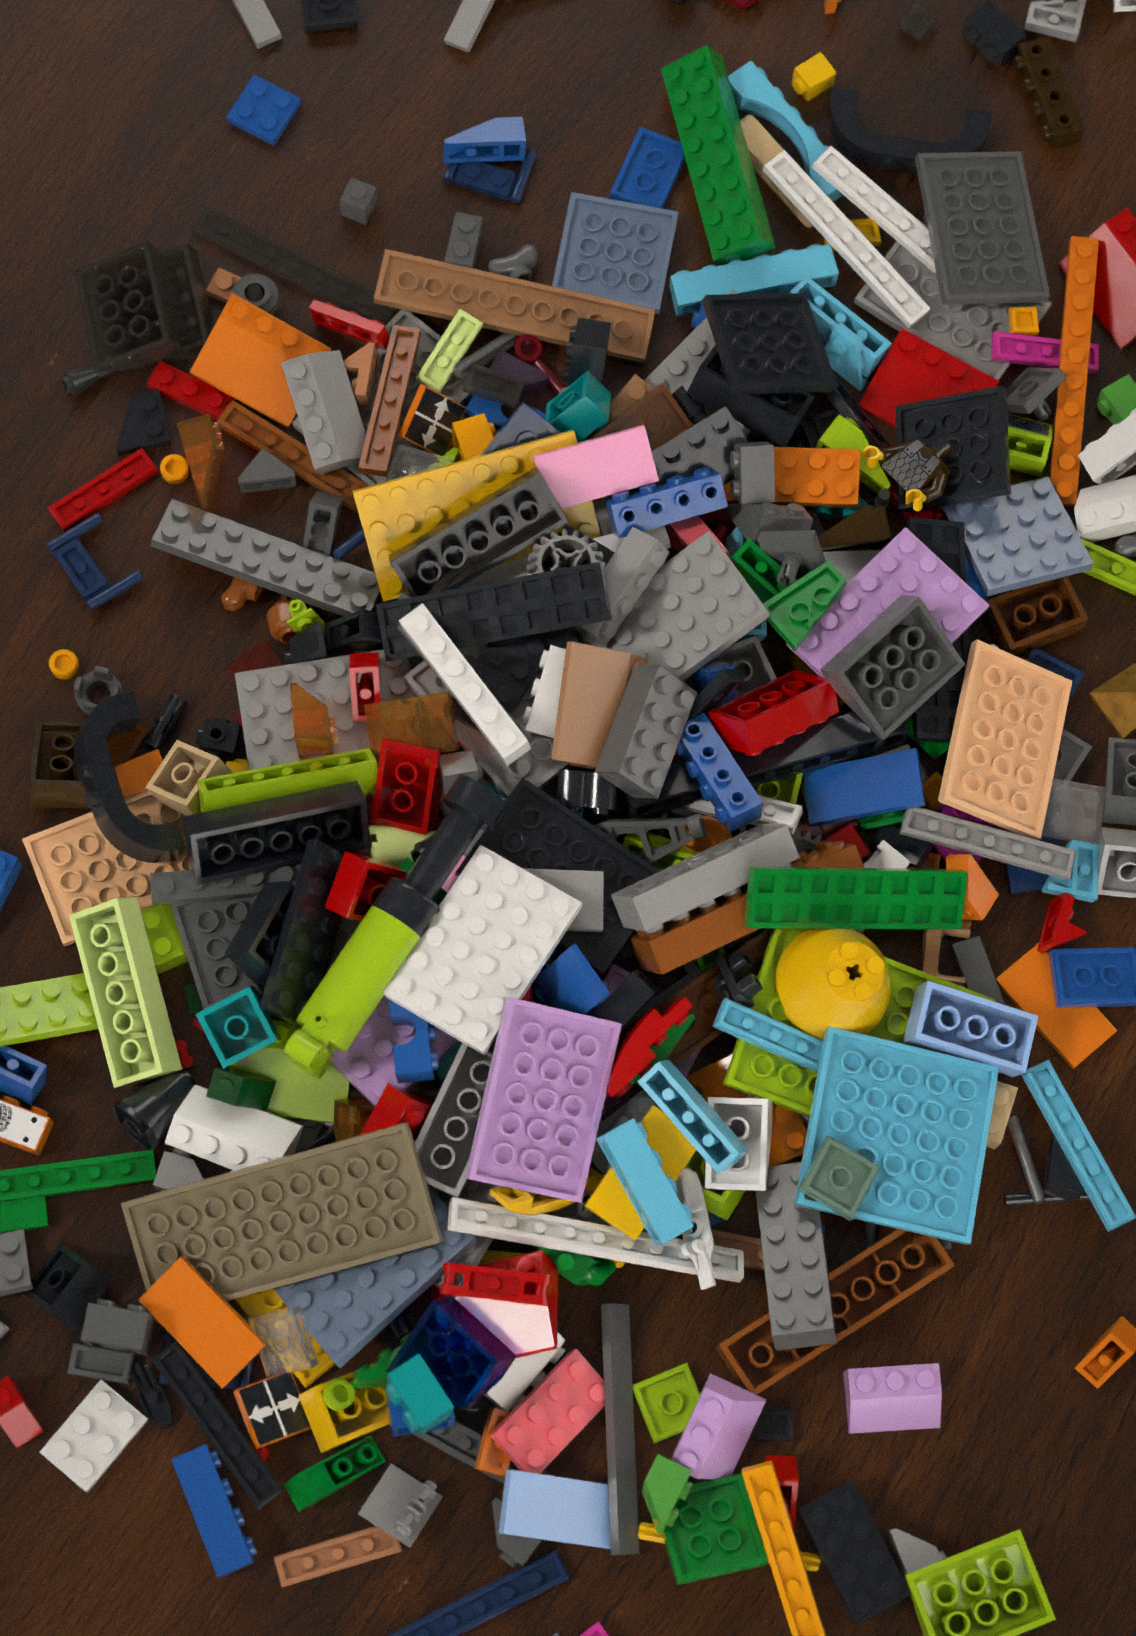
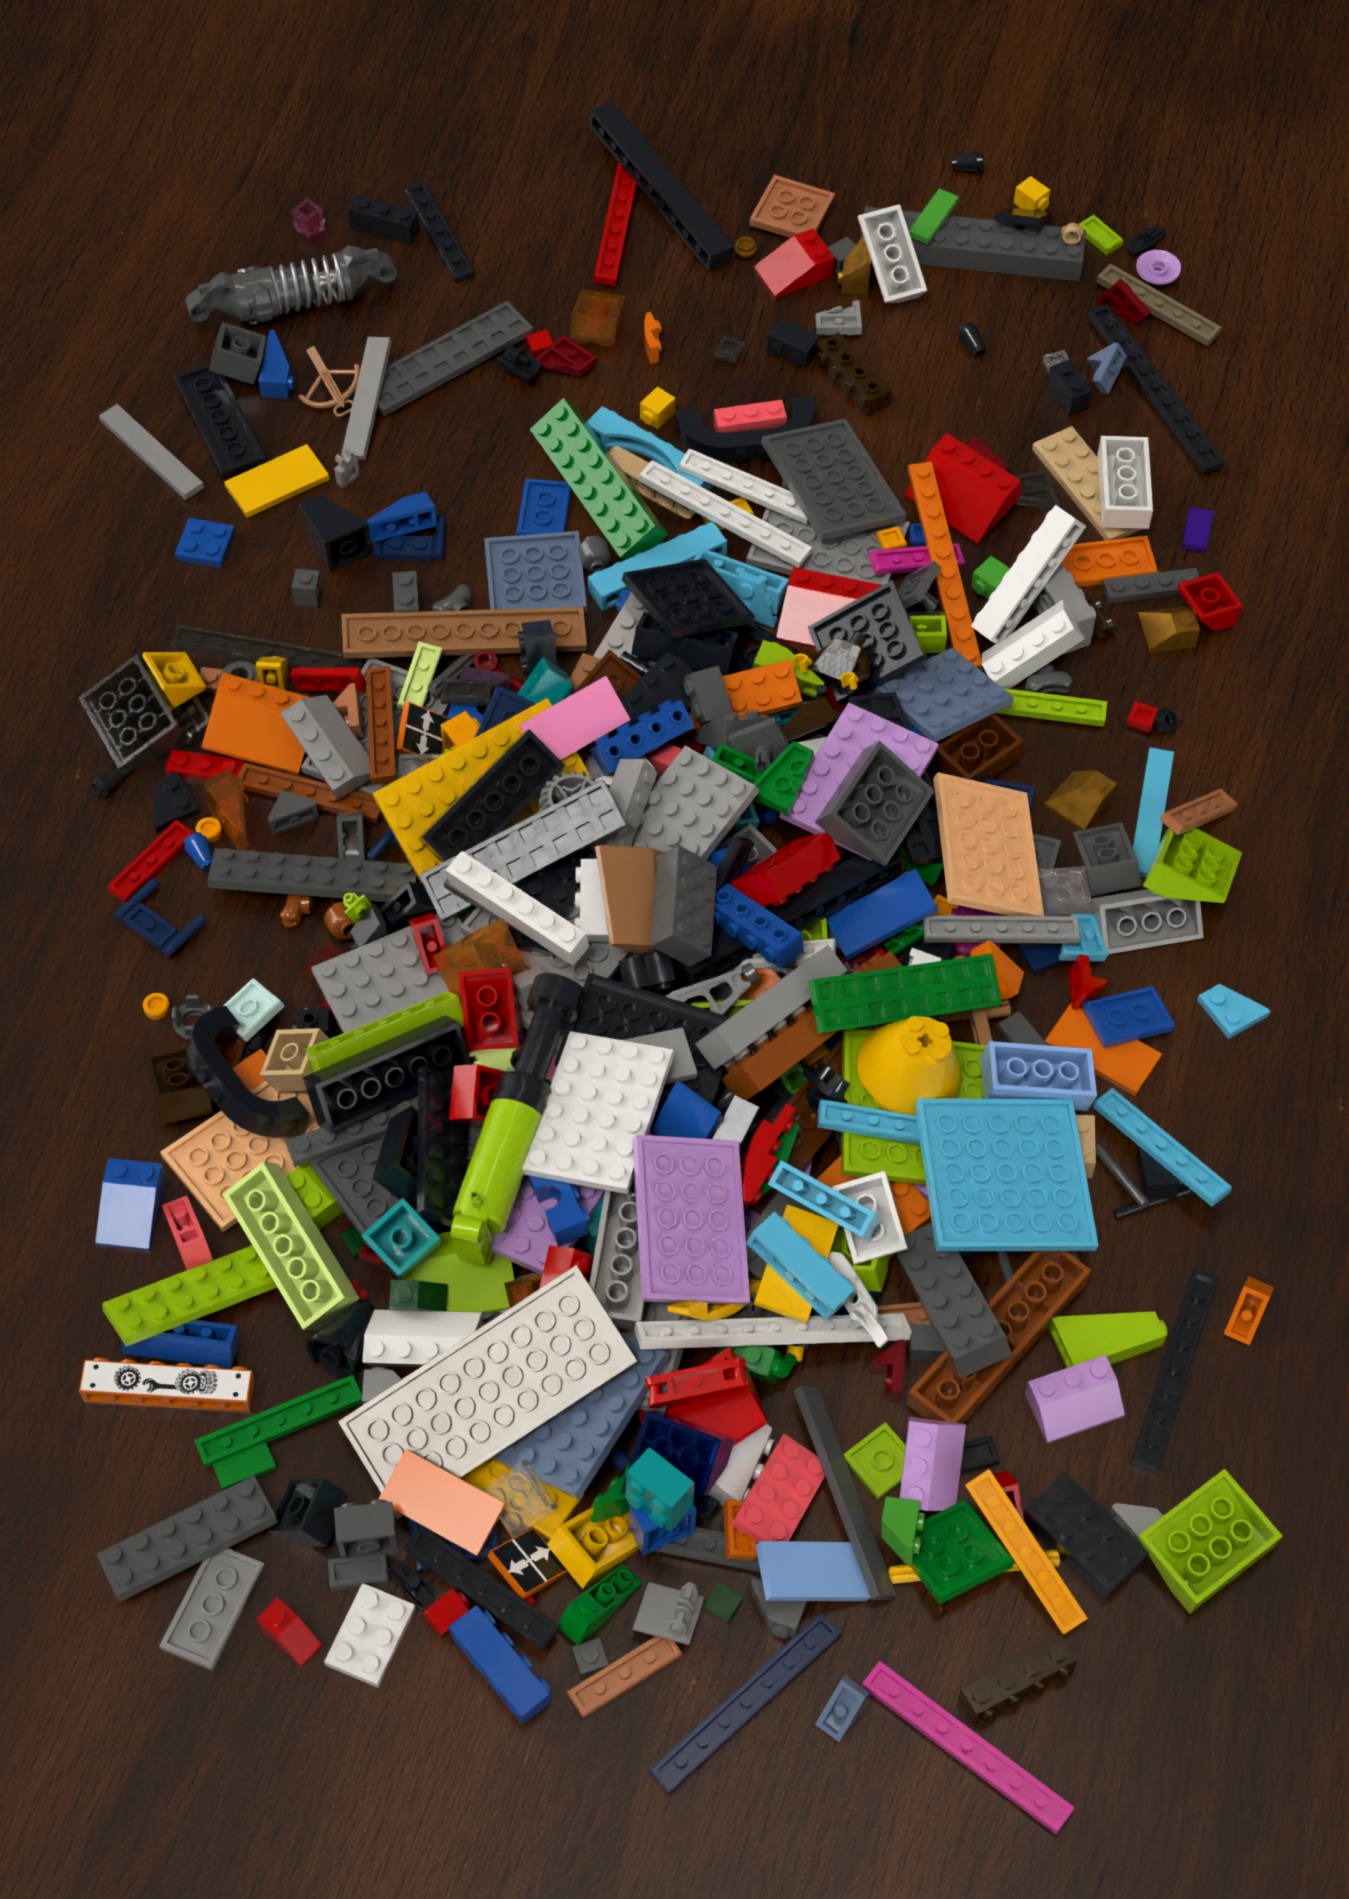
camera: 10 degrees left, 15 degrees down
clear orange slope [290,683,339,758] -> none
lime tile [323,1378,355,1411] -> none
sand green tile [797,1136,880,1221] -> none
none -> yellow slope [142,652,206,708]
none -> coral slope [162,1196,213,1270]
none -> blue cone [184,832,213,871]
none -> light aqua tile [223,978,285,1042]
none -> yellow tile [224,444,330,518]
none -> yellow slope [256,656,289,691]
none -> black slope [299,494,372,573]
none -> light grey plate [334,447,360,488]
none -> red brick [422,1589,470,1637]
none -> dark grey plate [572,1638,609,1678]
none -> dark grey head [578,535,611,572]
none -> dark green tile [703,1582,743,1624]
none -> coral brick [714,400,787,433]
none -> dark red slope [869,1339,906,1403]
none -> blue tile [908,523,926,547]
none -> dark grey brick [909,1324,945,1362]
none -> lime slope [1049,1311,1168,1368]
none -> black tile [1130,1268,1219,1475]

